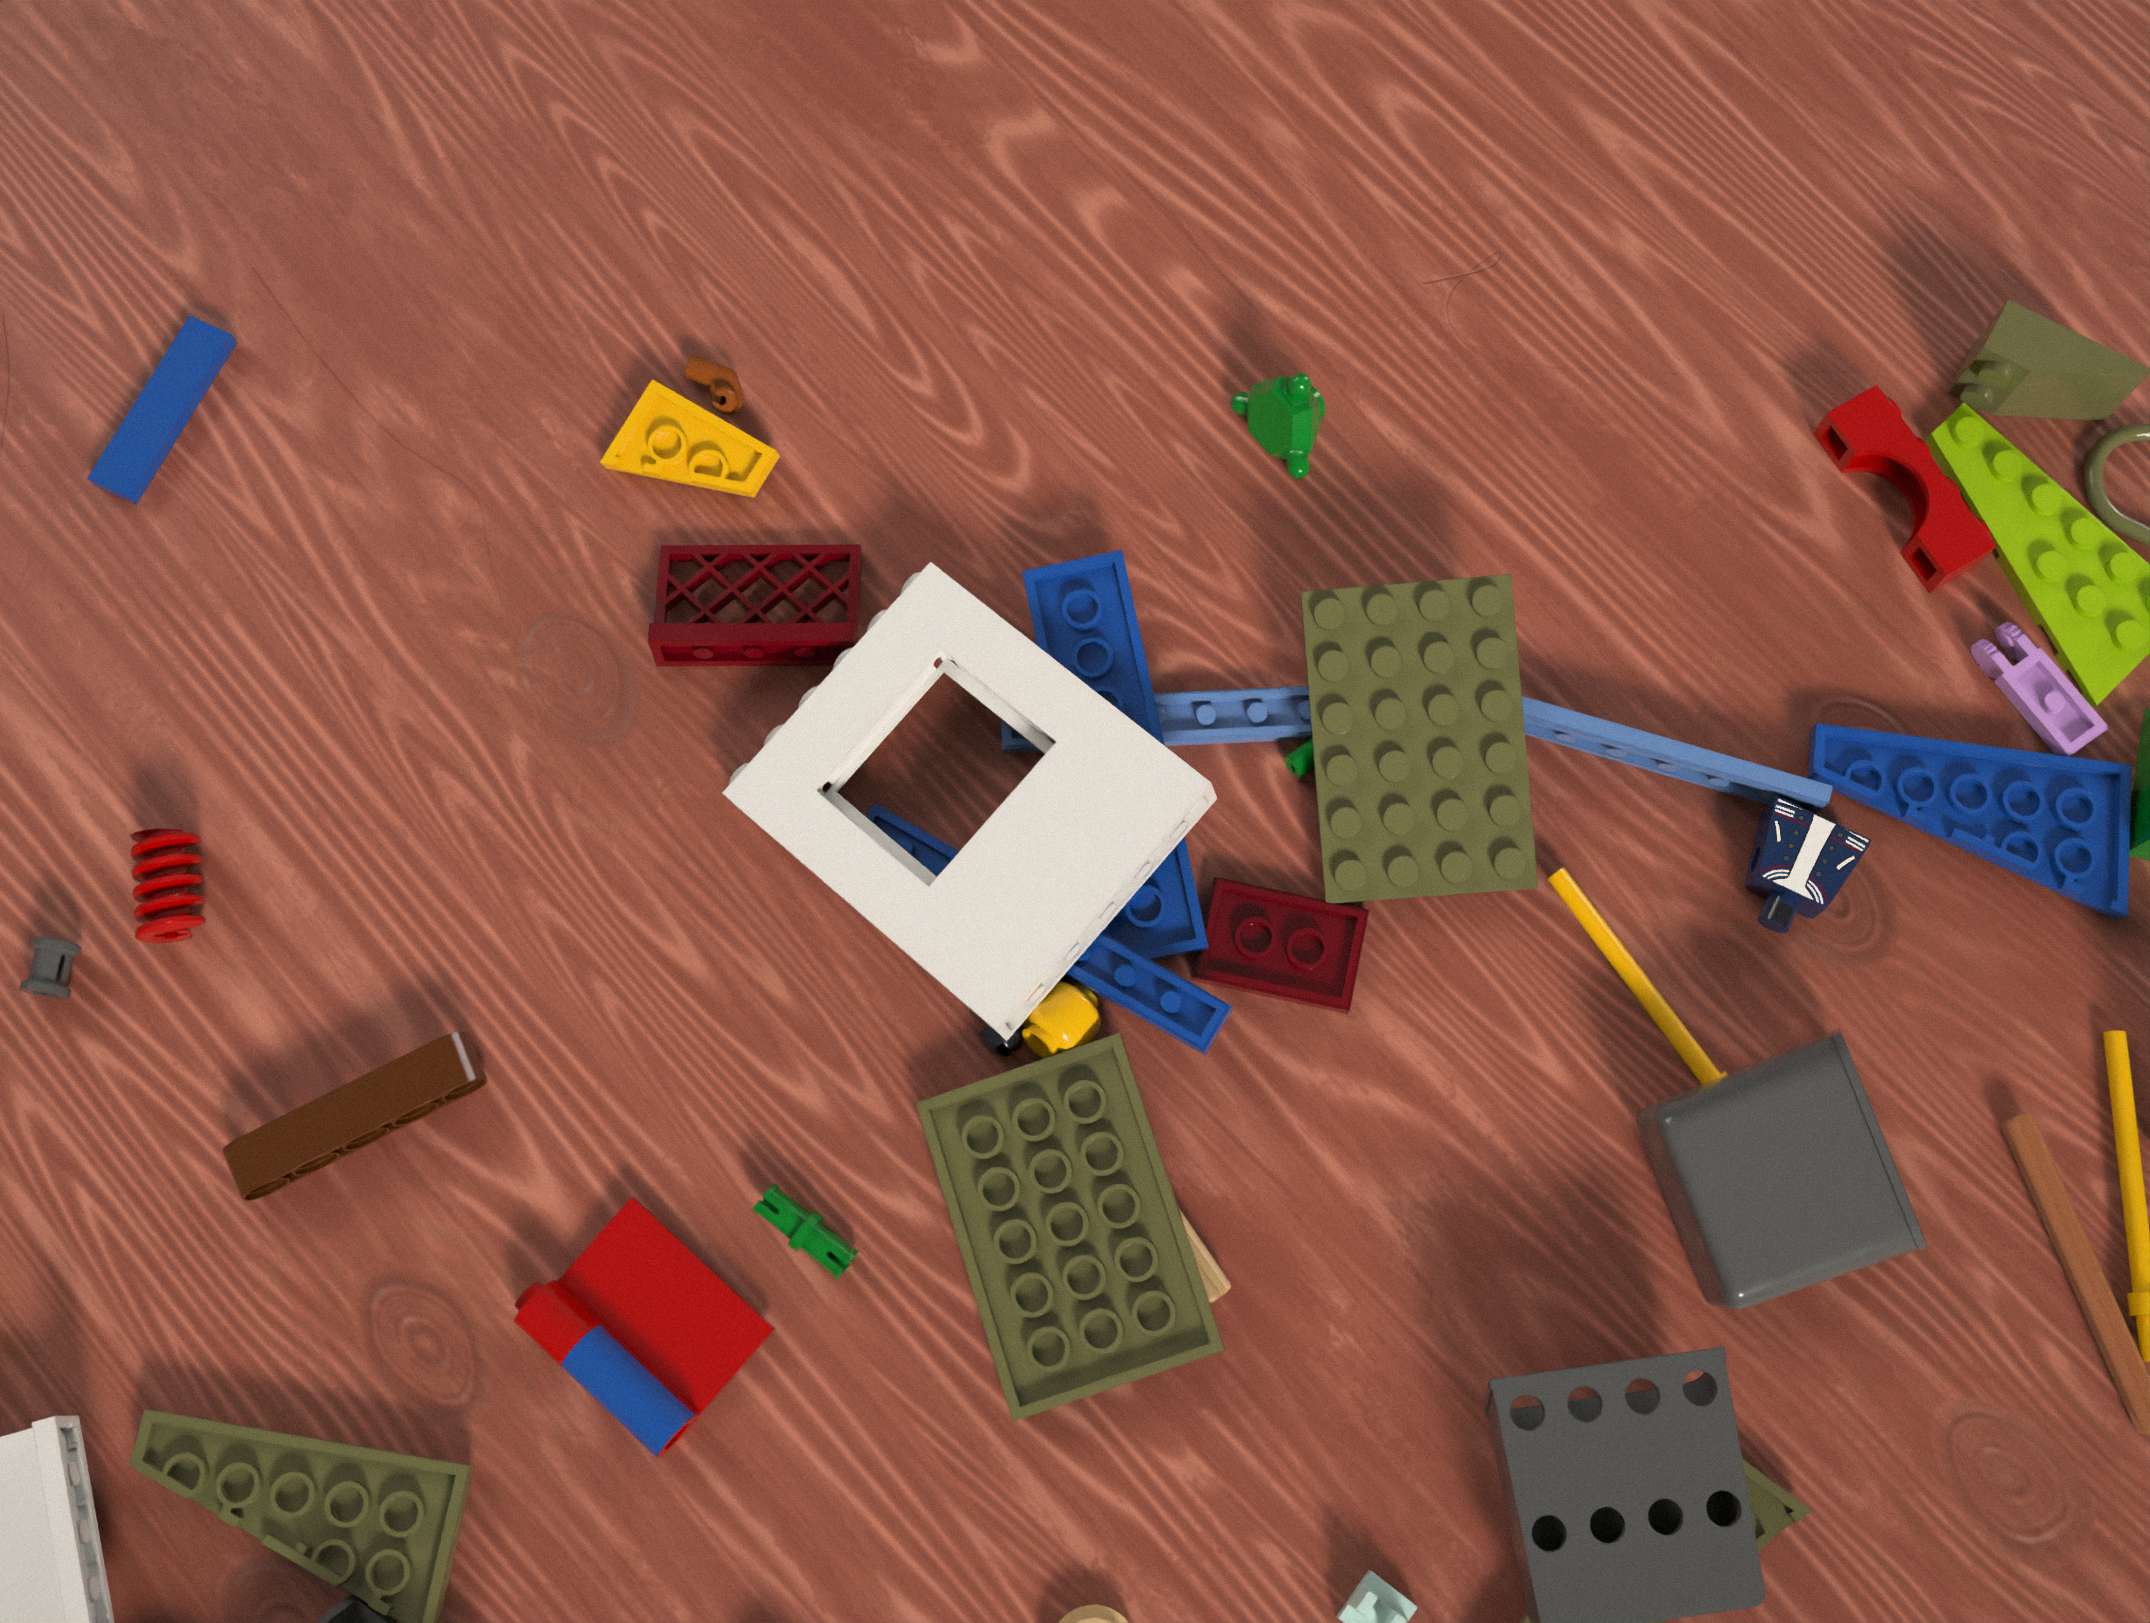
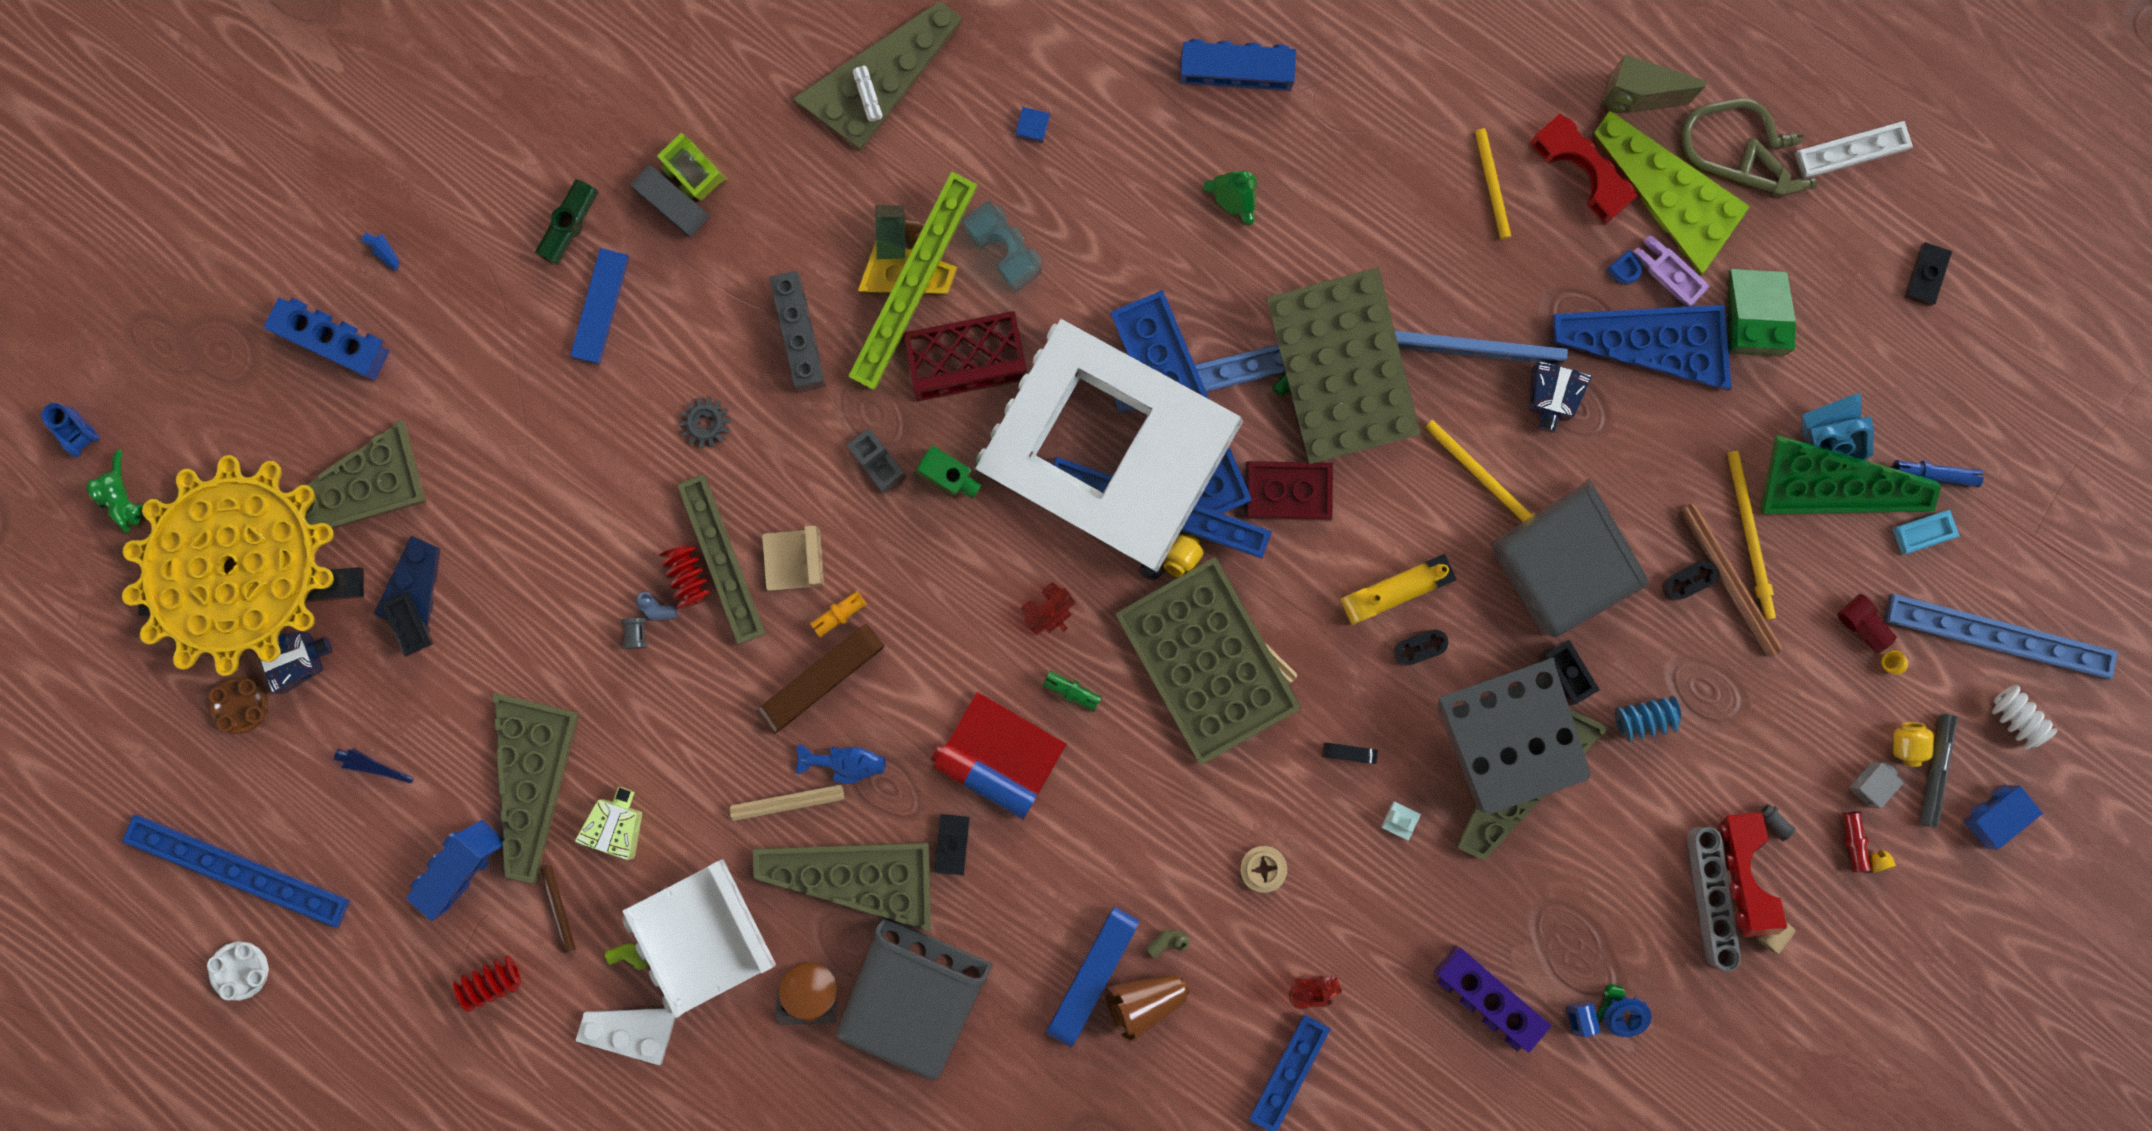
camera: 15 degrees left, 10 degrees up
none -> dark green piece [534,179,599,266]
none -> dark grey beam [630,164,710,238]
none -> sand blue arm [636,592,677,621]
none -> lime window [657,133,727,201]
none -> olive plate [677,474,766,645]
none -> dark grey gear [679,397,731,448]
none -> tan axle [730,785,844,821]
none -> tan bracket [762,526,824,591]
none -> dark grey brick [769,271,827,393]
none -> olive wing [793,1,963,151]
none -> blue animal [796,744,886,784]
none -> light orange pin [810,590,868,638]
none -> dark grey slope [847,428,906,494]
none -> lime plate [848,171,978,390]
none -> white axle [853,66,882,122]
none -> clear green slope [875,205,905,259]
none -> green torso [913,445,981,499]
none -> black plate [935,814,970,875]
none -> clear light blue arch [962,200,1043,293]
none -> blue tile [1016,107,1050,143]
none -> clear red hips [1021,582,1076,636]
none -> blue brick [1180,39,1296,91]
none -> black beam [1322,742,1378,764]
none -> yellow piece [1340,554,1457,625]
none -> black beam [1393,629,1449,666]
none -> yellow bar [1475,128,1511,240]
none -> black brick [1537,640,1600,706]
none -> blue tile [1606,250,1642,285]
none -> dark azure piece [1614,696,1681,742]
none -> black beam [1662,561,1718,601]

